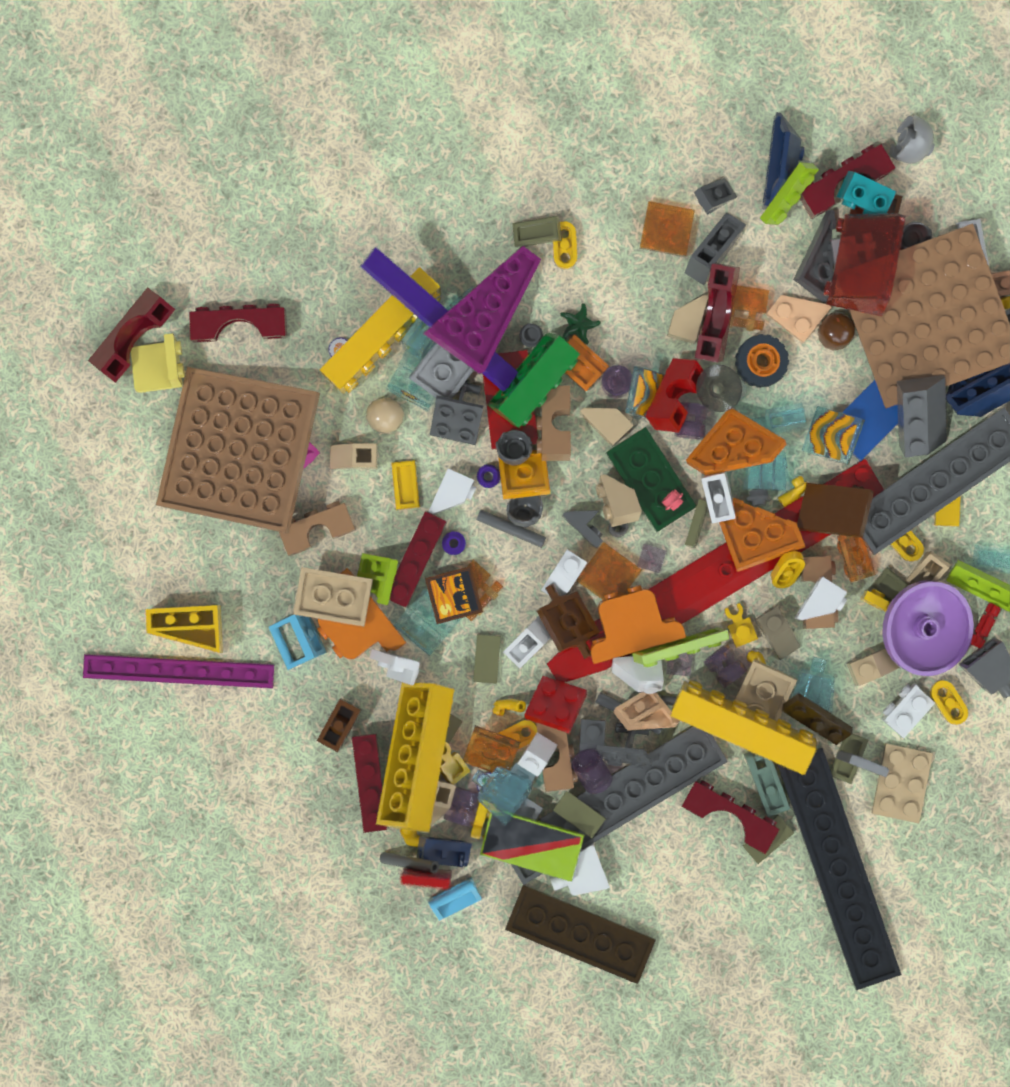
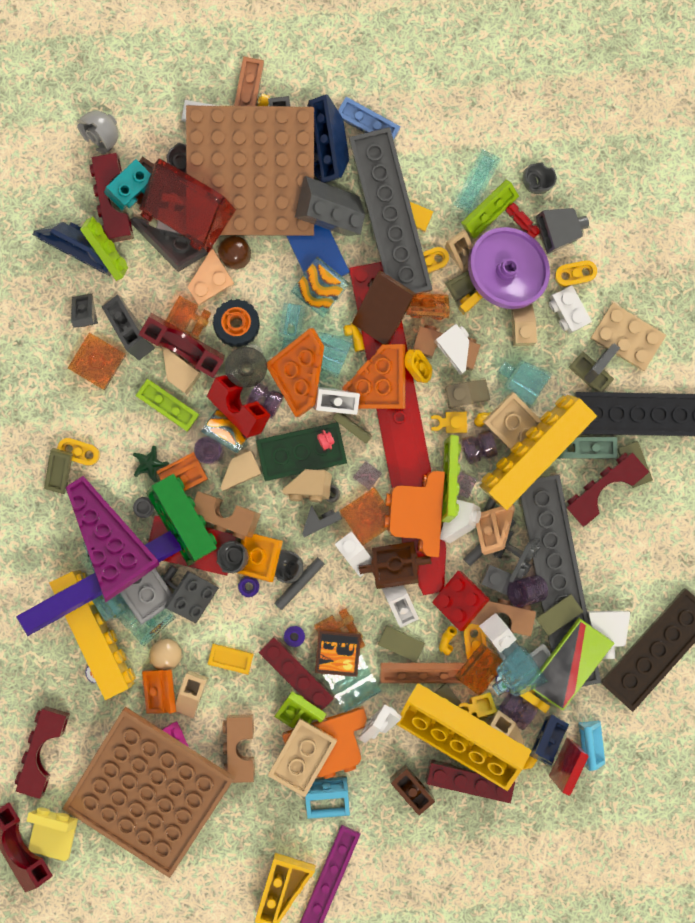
camera: 70 degrees left, 0 degrees up
dark grey piece [380,852,439,874] -> none
white slope [428,469,476,515] -> none
dark grey plate [747,489,771,506] -> none
dark brown plate [782,693,853,745] -> none
none -> lime plate [135,379,200,432]
none -> orange plate [142,669,176,714]
none -> nougat plate [380,662,466,683]

